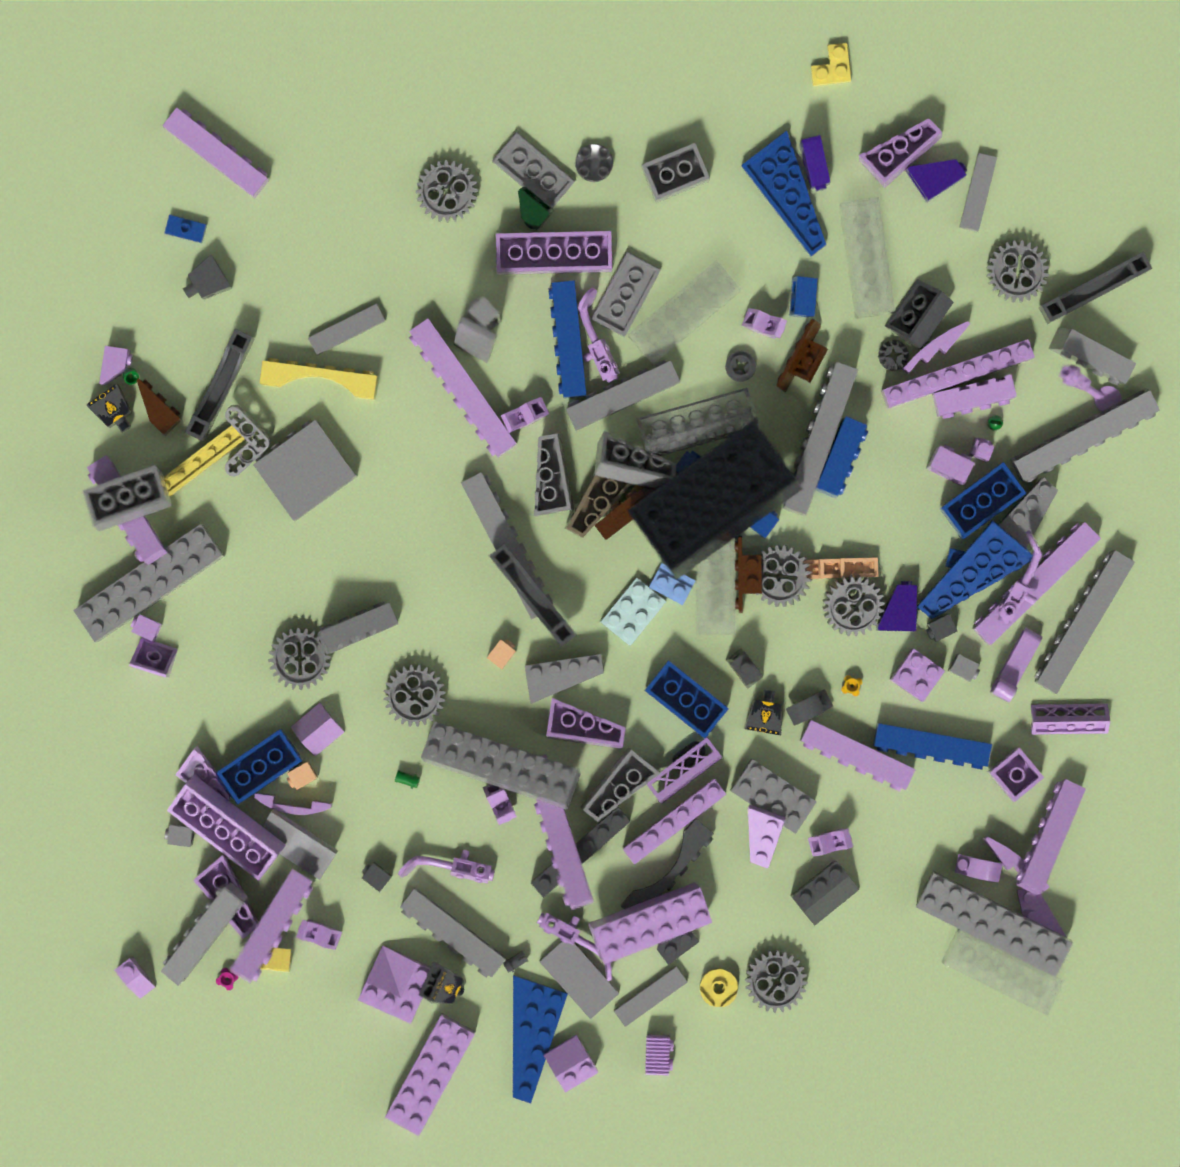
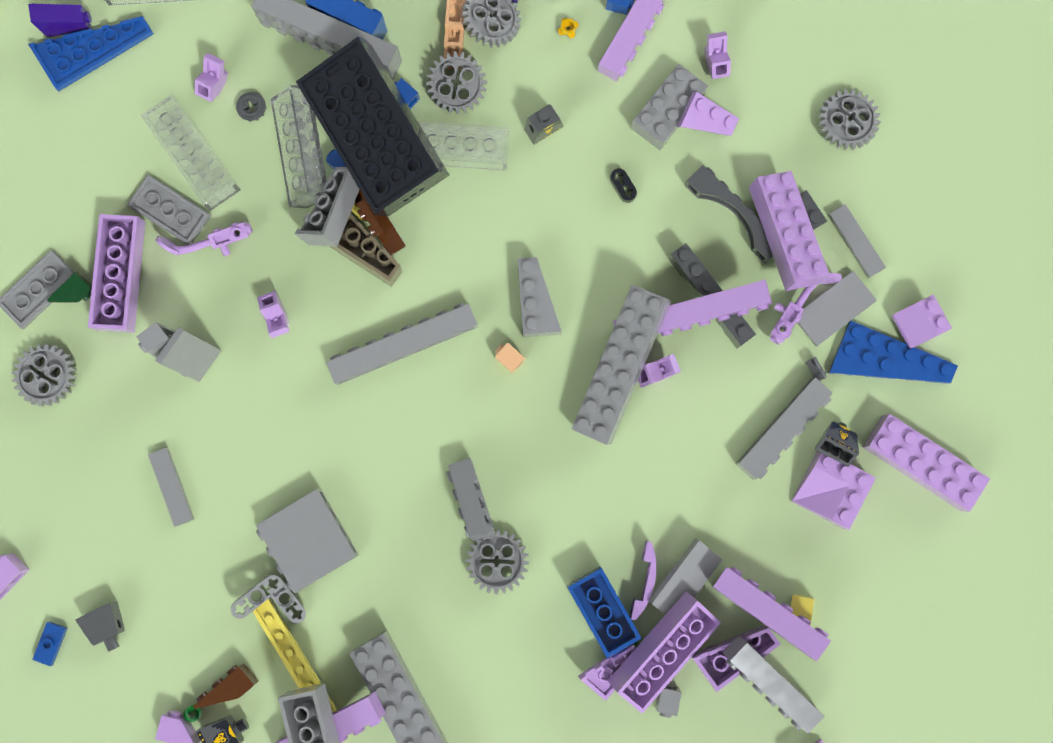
camera: 80 degrees left, 5 degrees down
lavender slope [129,638,178,678] -> none
lavender brick [131,614,162,642] -> none
dark grey arch [185,329,255,442] -> none
dark pink plate [216,968,239,990] -> none
light yellow arch [260,358,378,400] -> none
light nougat brick [286,761,318,790] -> none
lavender slope [291,703,344,756] -> none
lavender brick [296,919,342,950] -> none
dark grey brick [362,862,392,892] -> none
light grey gear [383,665,446,727] -> none
green pin [395,770,420,789] -> none
lavender piece [398,850,495,884] -> none
lavender brick [409,318,517,458] -> none
dark grey arch [489,544,576,647] -> none
light grey wedge [534,433,574,516] -> none
lavender wedge [546,698,625,749] -> none
blue brick [548,280,586,399] -> none
light grey brick [566,360,680,431] -> none
flat silver dish [575,144,613,182] -> none
light grey wedge [581,747,661,822] -> none
light aqua plate [601,578,666,646] -> none
lavender brick [623,779,726,865] -> none
light grey brick [641,143,710,203] -> none
blue brick [644,660,729,738] -> none
lavender brick [645,1034,674,1075] -> none
lavender fence [646,738,722,804] -> none
light blue plate [649,563,695,605] -> none
light yellow plate [700,968,738,1007] -> none
reddish brown bracket [734,536,762,613] -> none
torso [744,690,781,736] -> none
reddish brown bracket [776,319,828,392] -> none
dark grey brick [786,689,833,726] -> none
blue hinge [789,276,818,318] -> none
dark grey slope [791,860,859,926] -> none

